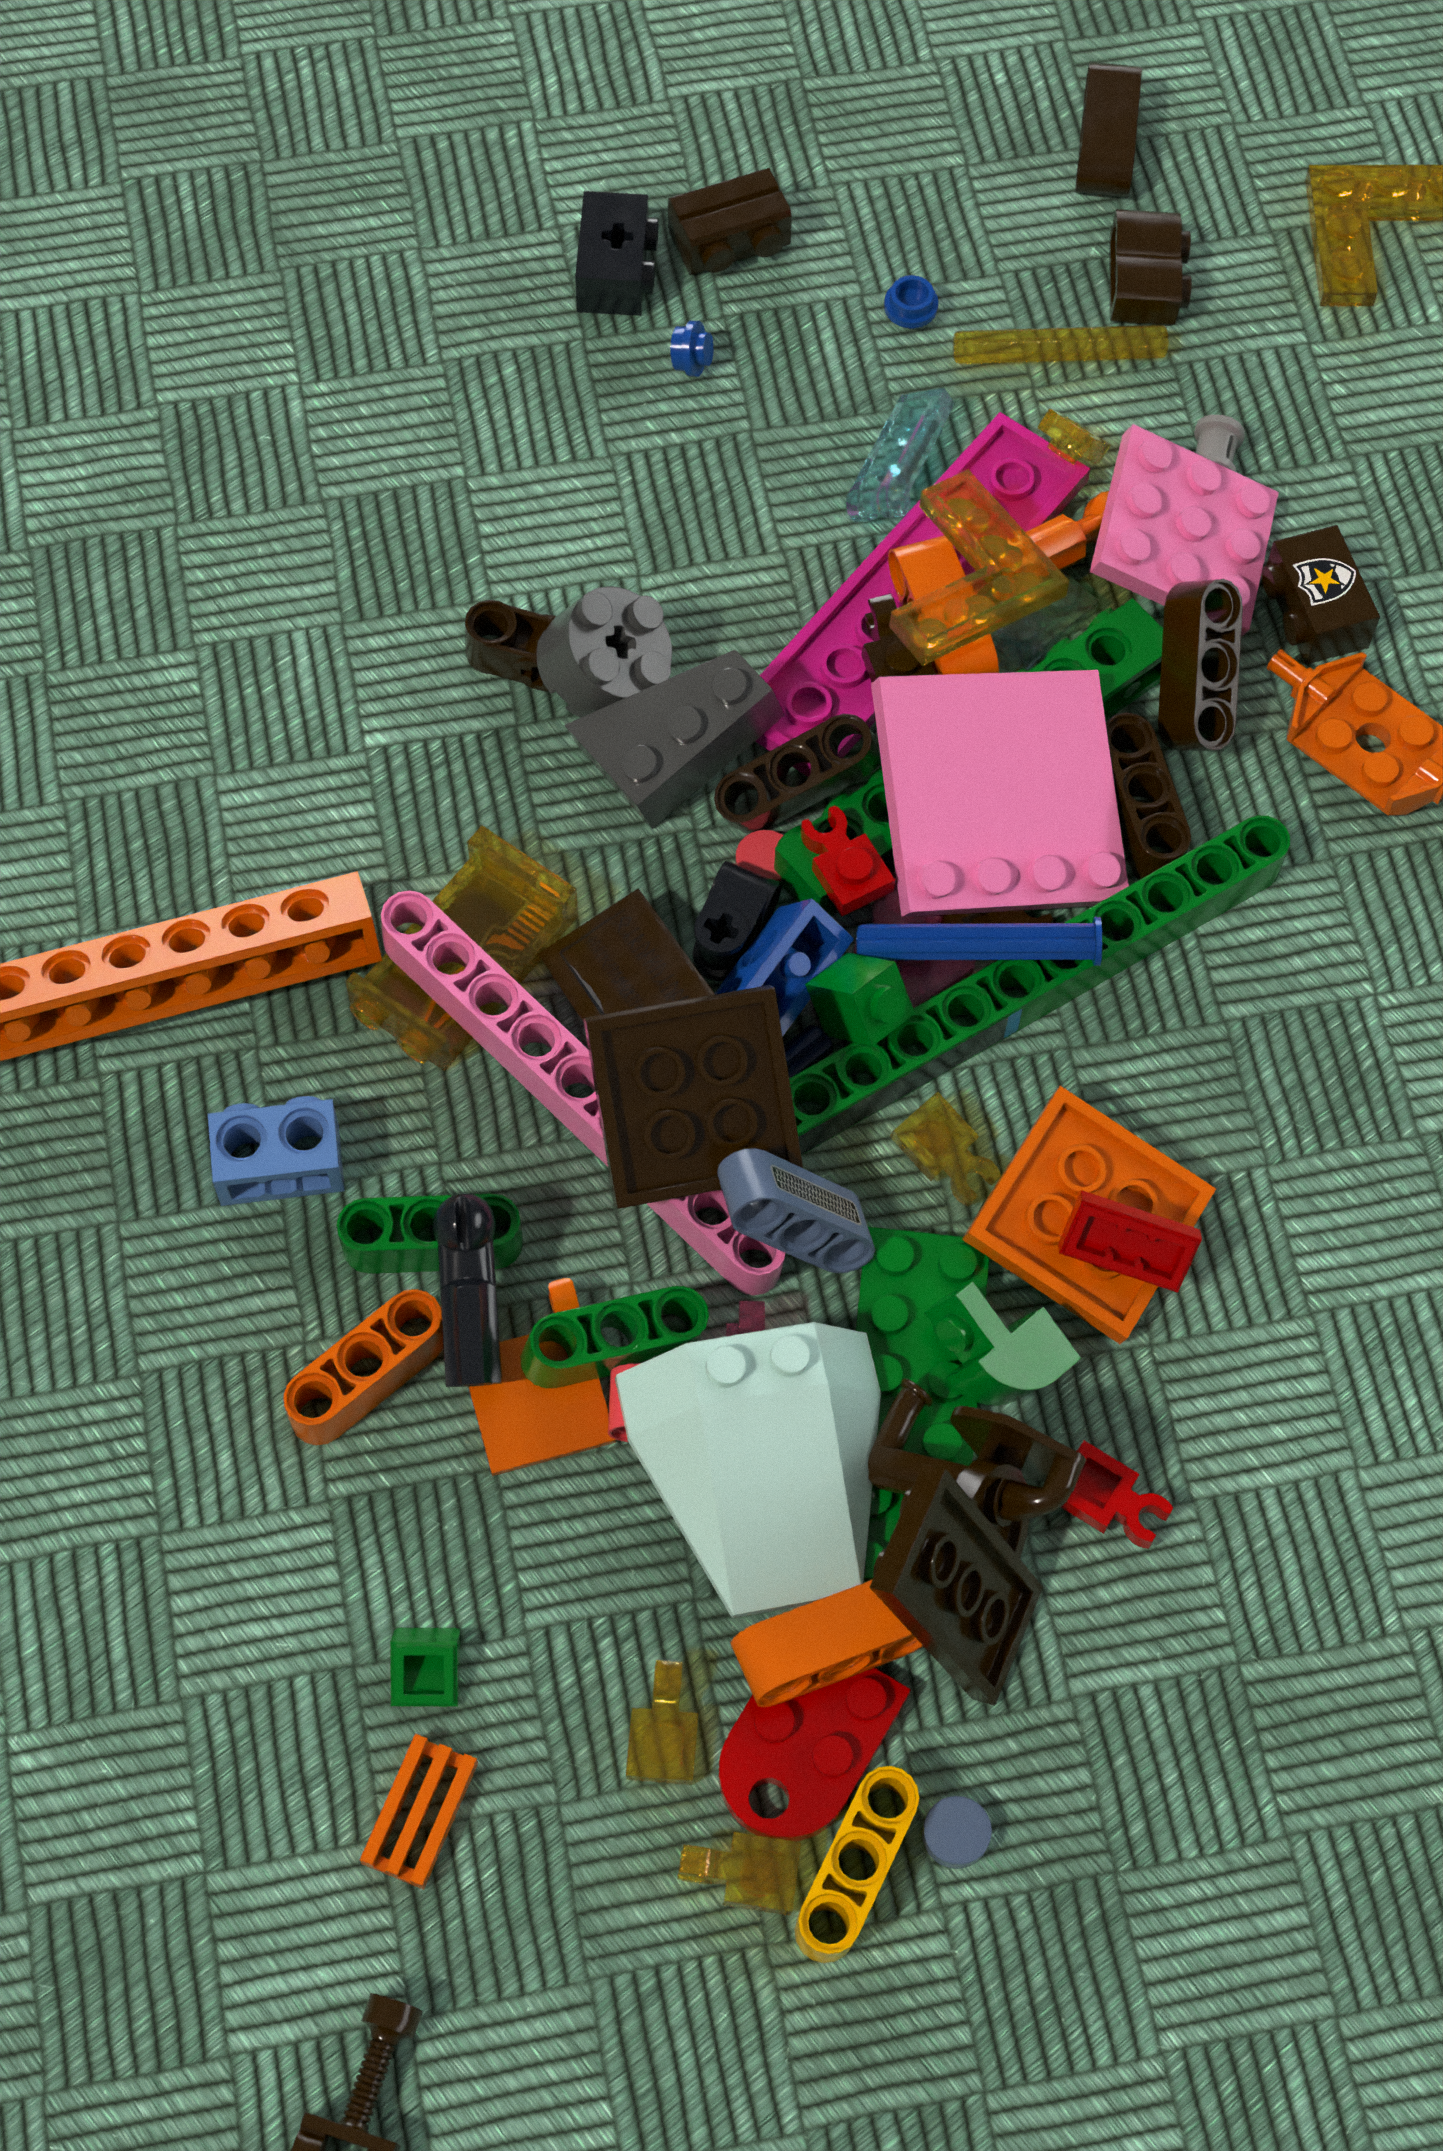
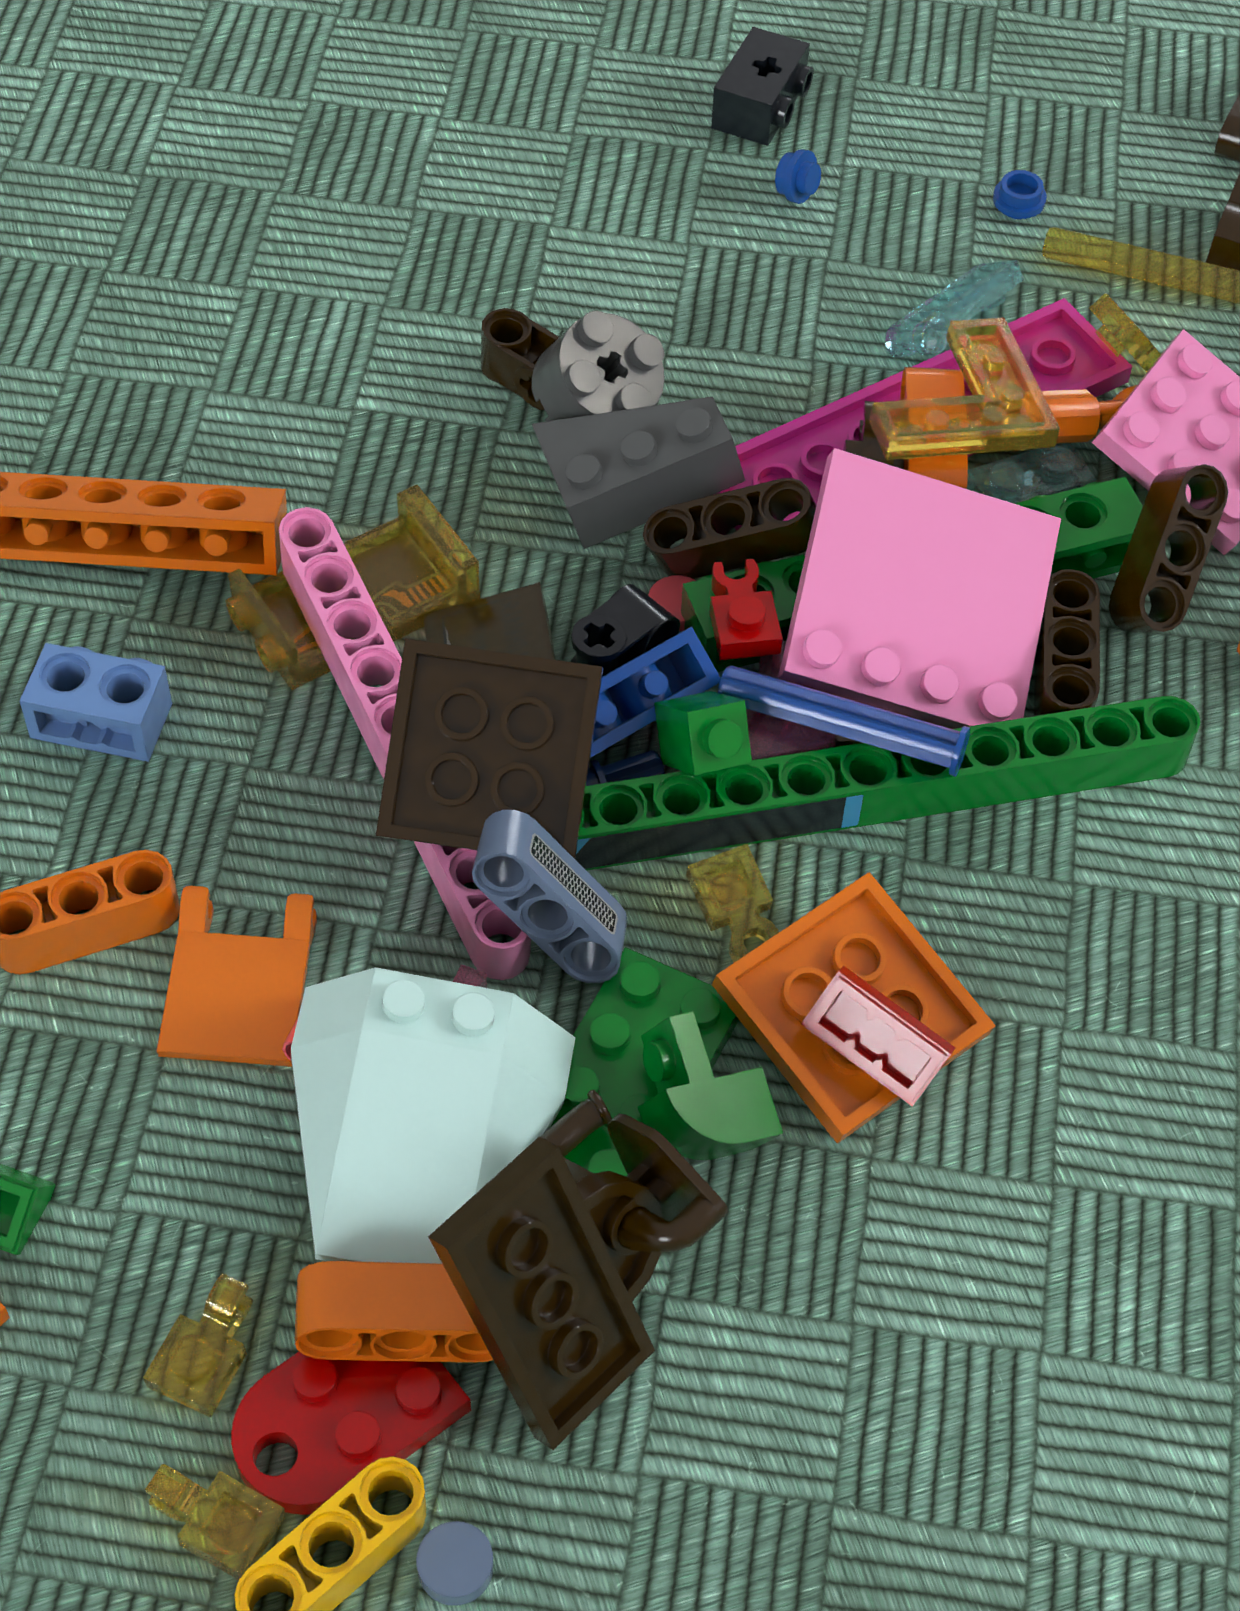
camera: 20 degrees right, 10 degrees down
green beam [336,1194,523,1274] -> none
black piece [432,1194,502,1388] -> none
green beam [520,1286,709,1389] -> none
dark brown brick [668,168,792,275] -> none
red plate [1061,1440,1173,1549] -> none

